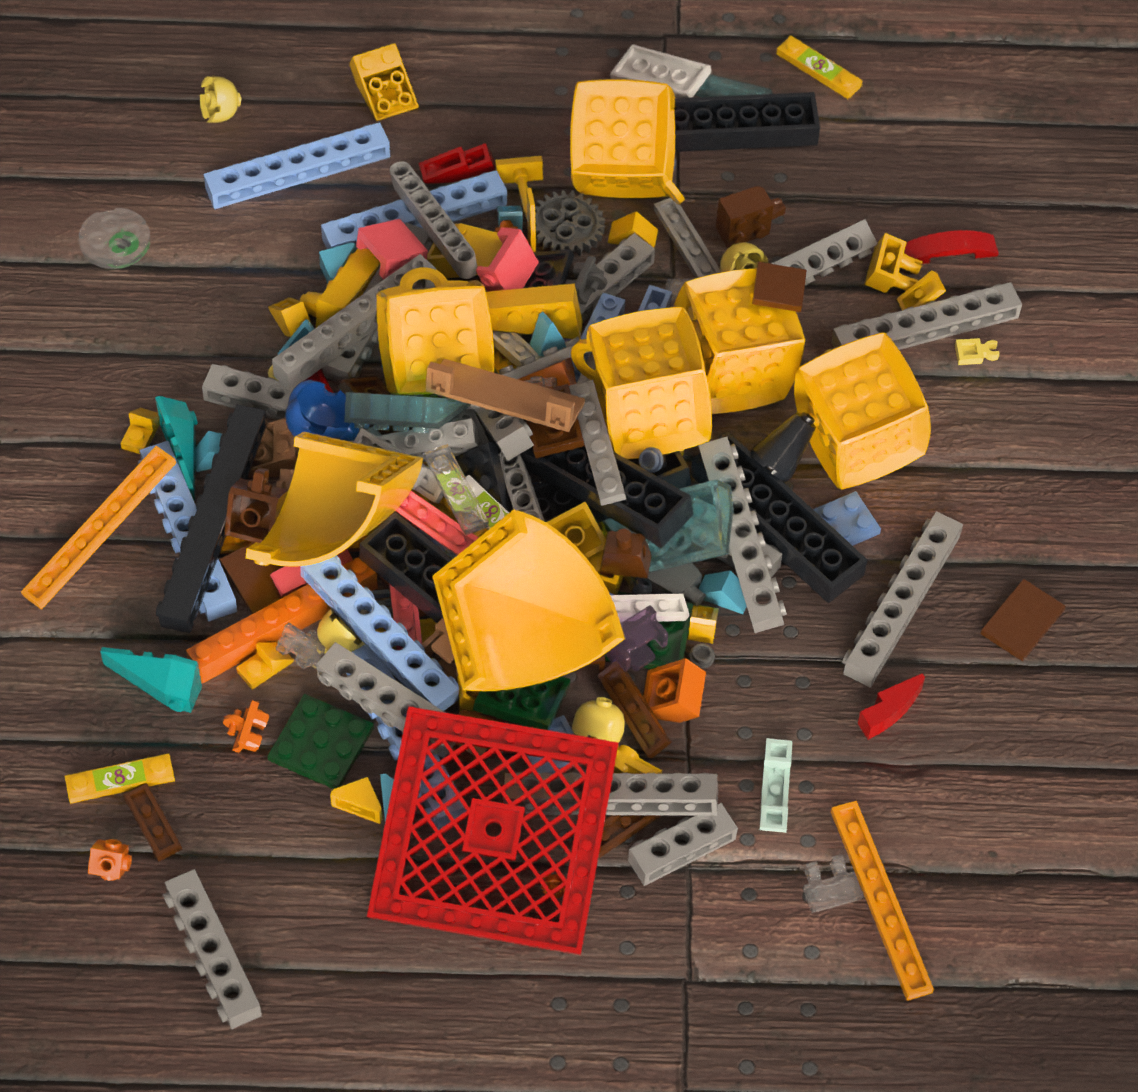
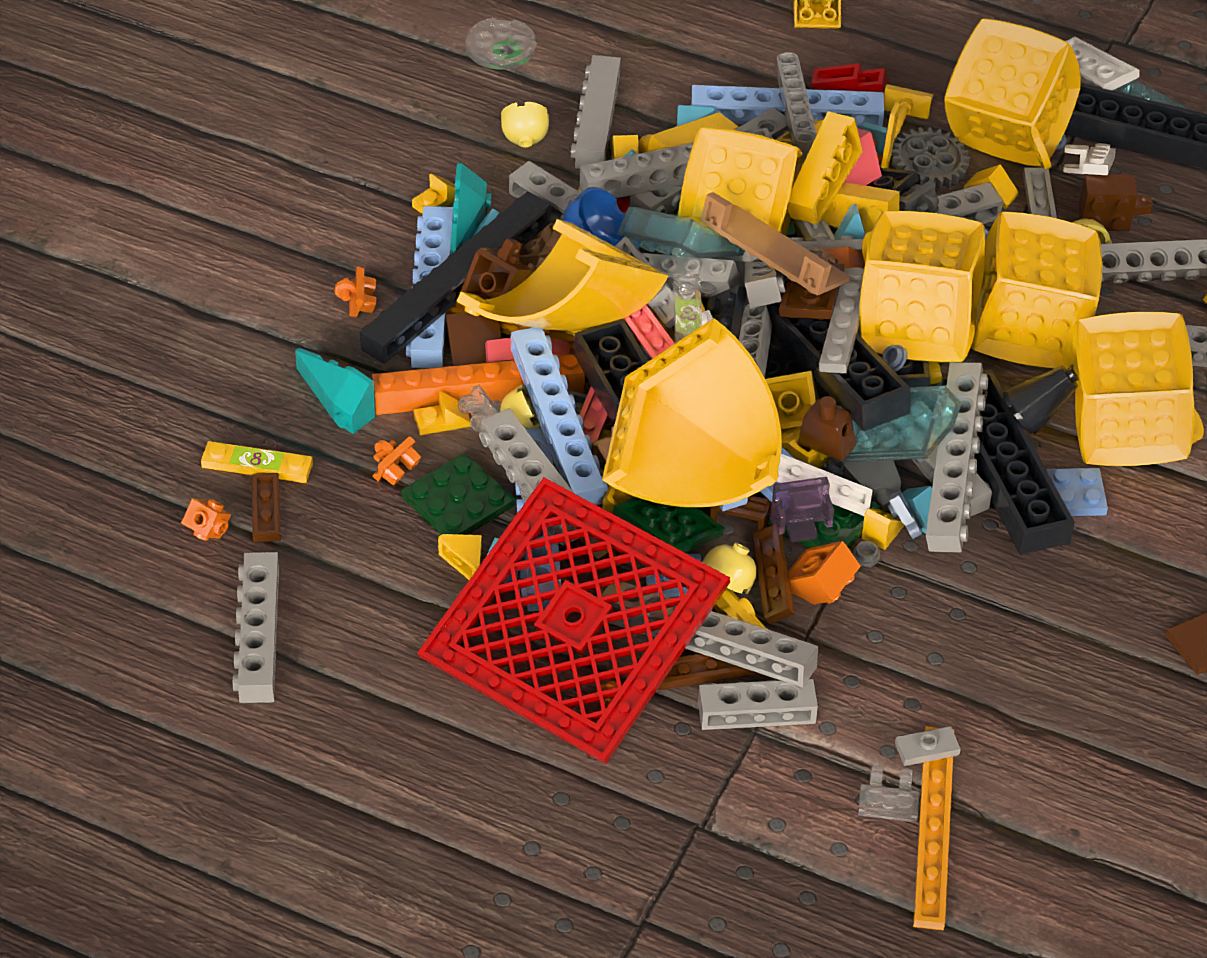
camera: 25 degrees right, 10 degrees down
light orange plate [21,446,176,610] -> none
light blue brick [204,123,390,209] -> none
coral panel [356,219,428,279] -> none
reddish brown tile [752,261,807,312] -> none
light aqua slope [760,738,793,833] -> none
light grey brick [842,511,963,688] -> none
red slope [858,673,925,740] -> none
none -> orange hips [335,267,376,318]
none -> light yellow cylinder [501,102,549,147]
none -> light grey brick [571,55,621,169]
none -> yellow wedge [787,111,863,225]
none -> plate [888,490,923,539]
none -> light grey plate [895,726,960,766]
none -> white plate [1063,143,1116,175]

